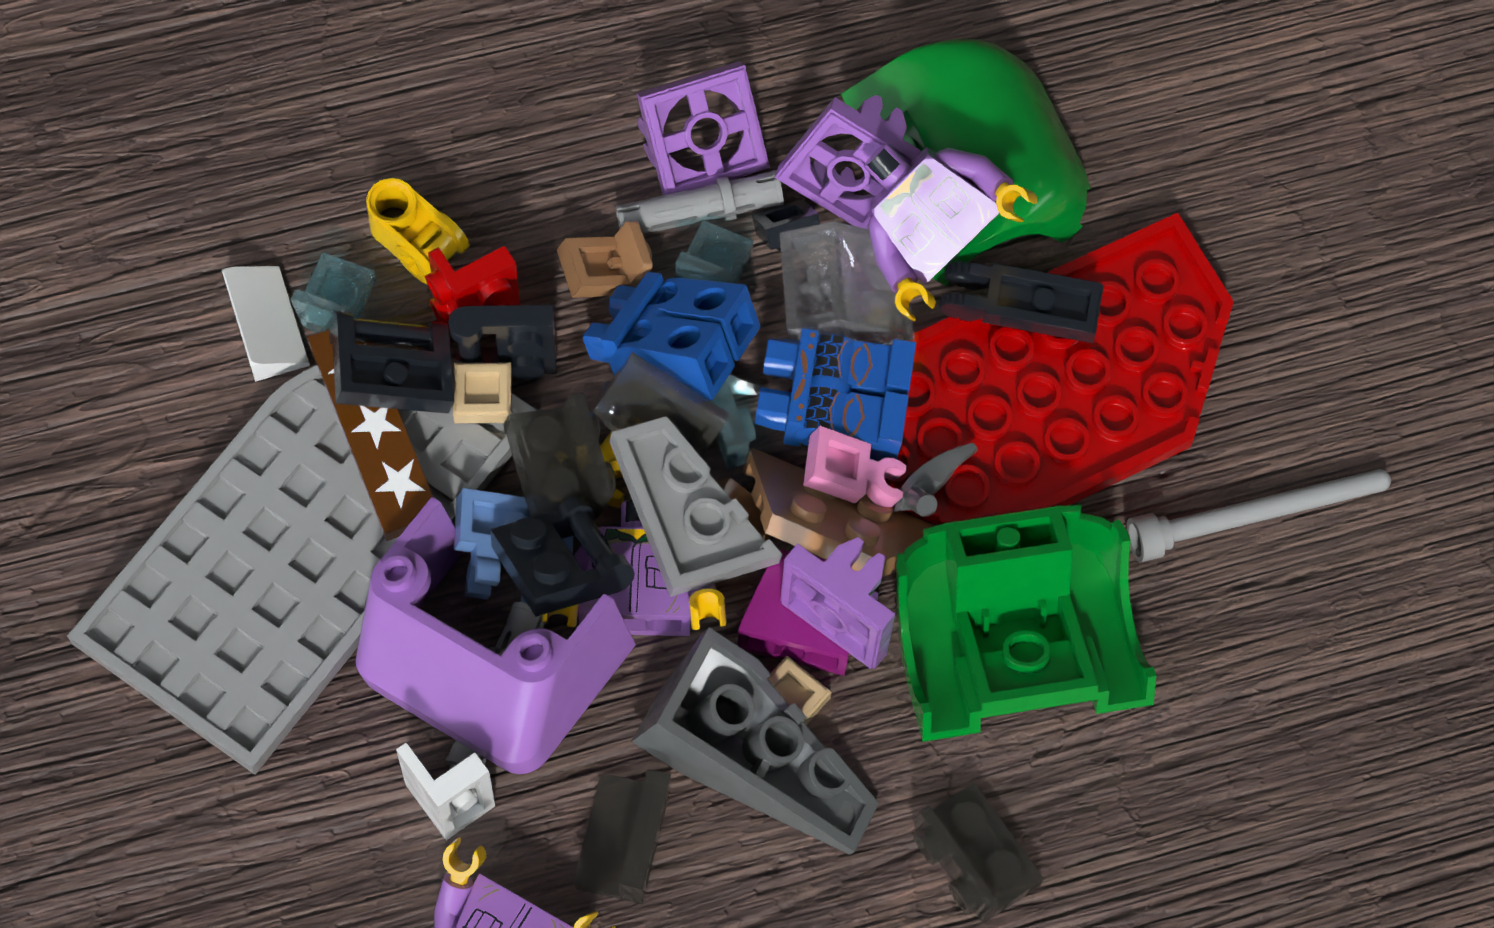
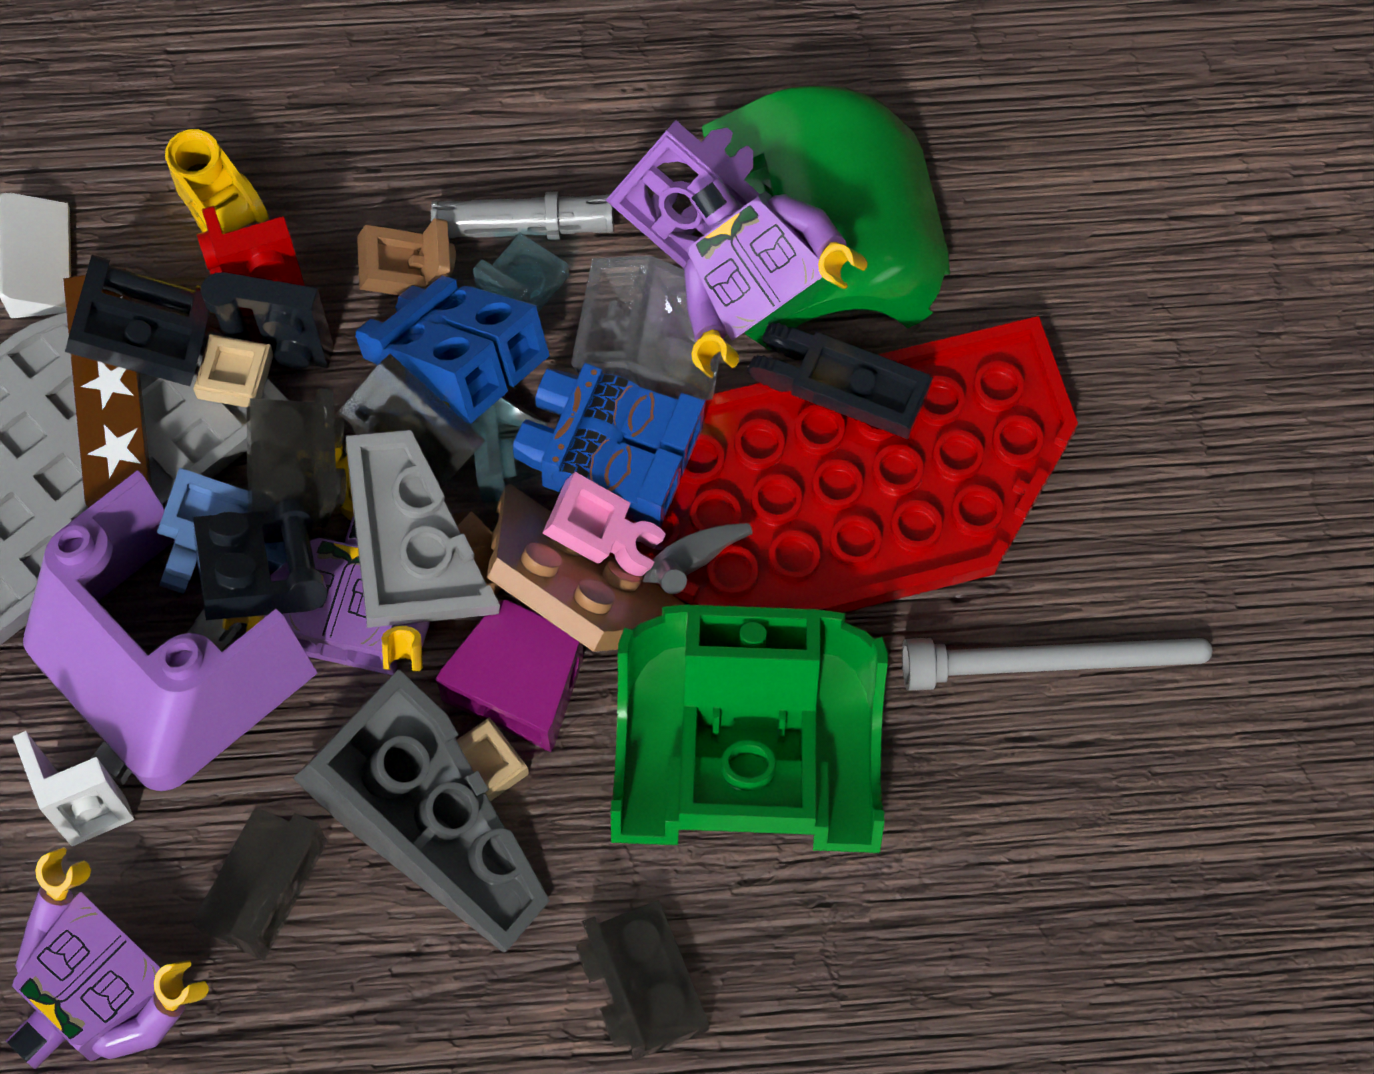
camera: 15 degrees right, 0 degrees up
clear light blue bracket [291,253,377,333] -> none
medium lavender piece [636,61,770,195] -> none
black plate [752,199,823,251] -> none
medium lavender piece [780,537,895,669] -> none

